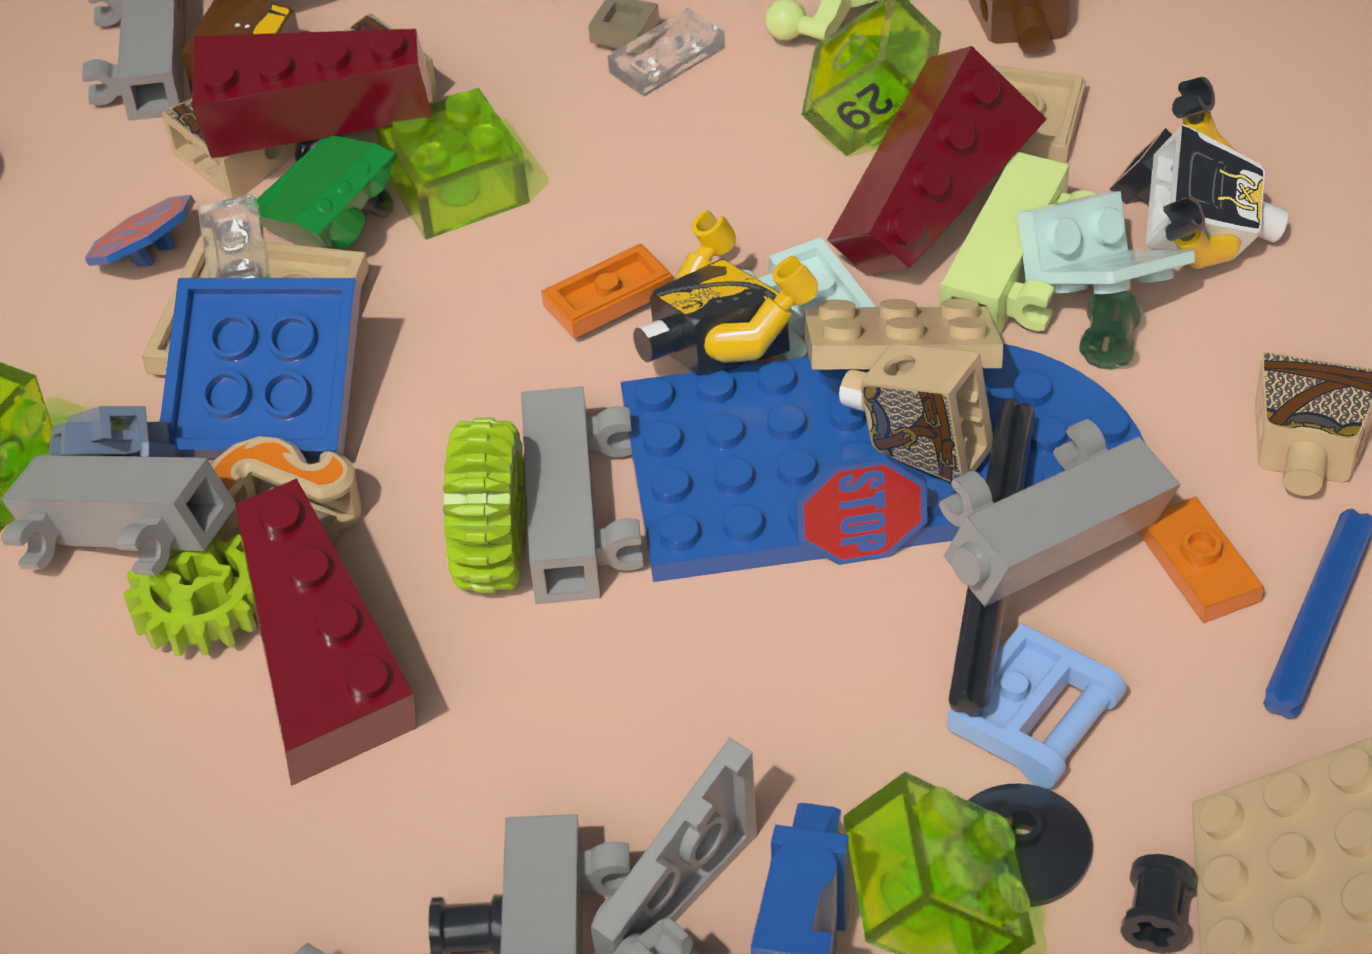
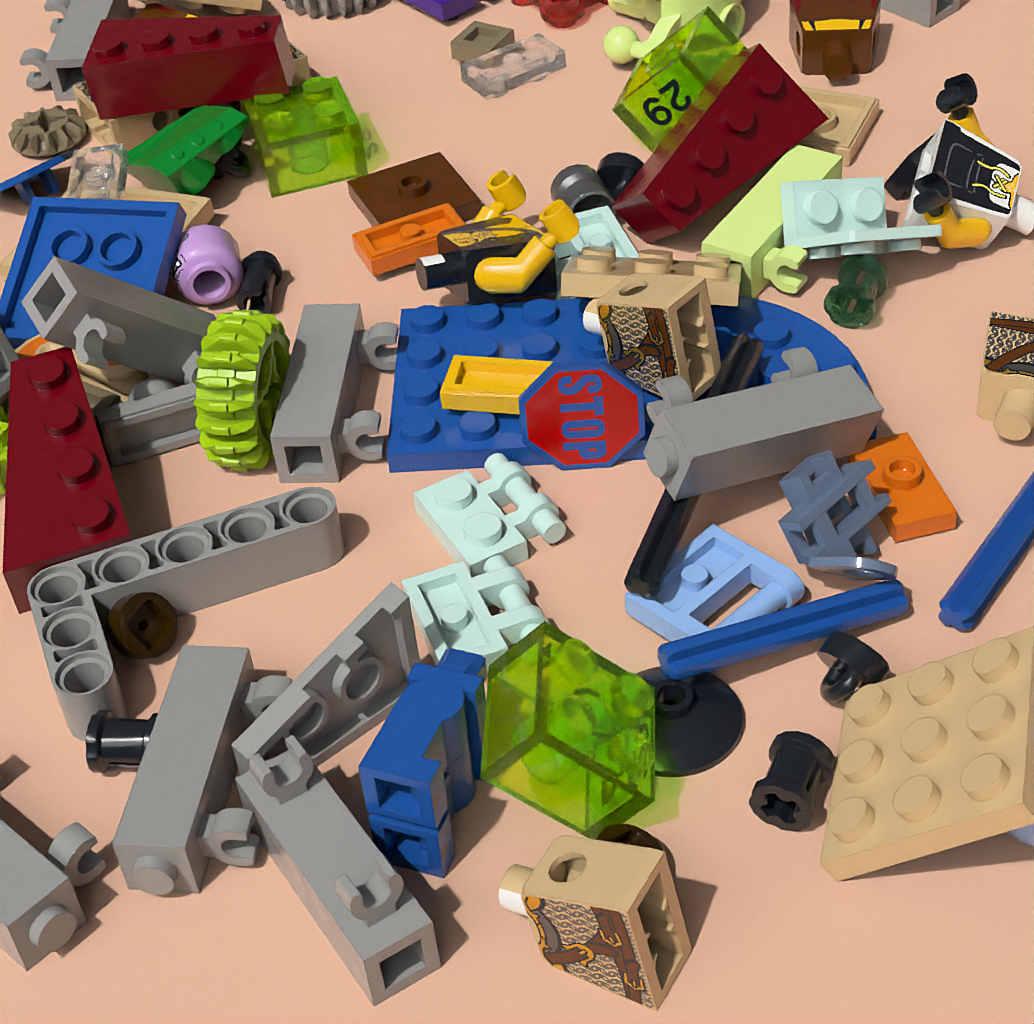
camera: 10 degrees right, 5 degrees down
none -> dark tan gear [8,105,86,157]
none -> light grey brick [21,256,216,385]
none -> light grey beam [27,486,345,741]
none -> light grey tile [95,378,200,467]
none -> dark brown tile [107,592,178,659]
none -> lavender head [172,224,243,305]
none -> black pin [237,251,283,314]
none -> reddish brown plate [347,152,481,227]
none -> light aqua plate [401,555,554,674]
none -> light aqua plate [413,453,566,577]
none -> yellow tile [440,355,553,414]
none -> flat silver wheel [550,164,616,216]
none -> black tile [596,152,644,201]
none -> blue axle [657,579,909,680]
none -> sand blue piece [778,450,898,580]
none -> black tile [817,631,890,703]

